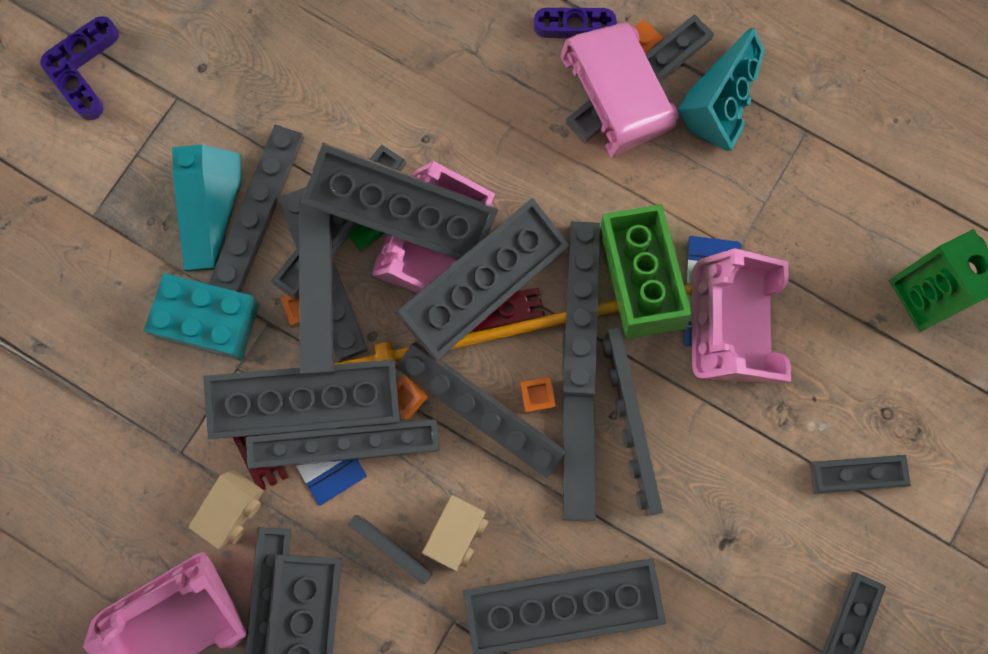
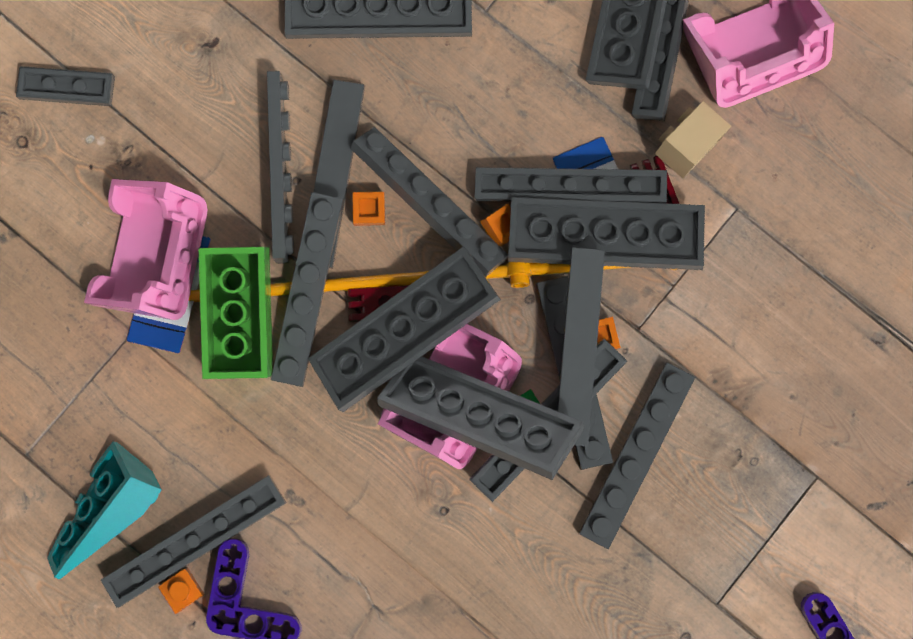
camera: 170 degrees left, 5 degrees up
teal brick [144,273,260,361] -> none
teal wedge [172,145,242,272] -> none
dark grey tile [348,515,433,584] -> none
tan brick [422,495,489,571] -> none
bright pink windscreen [560,22,679,158] -> none

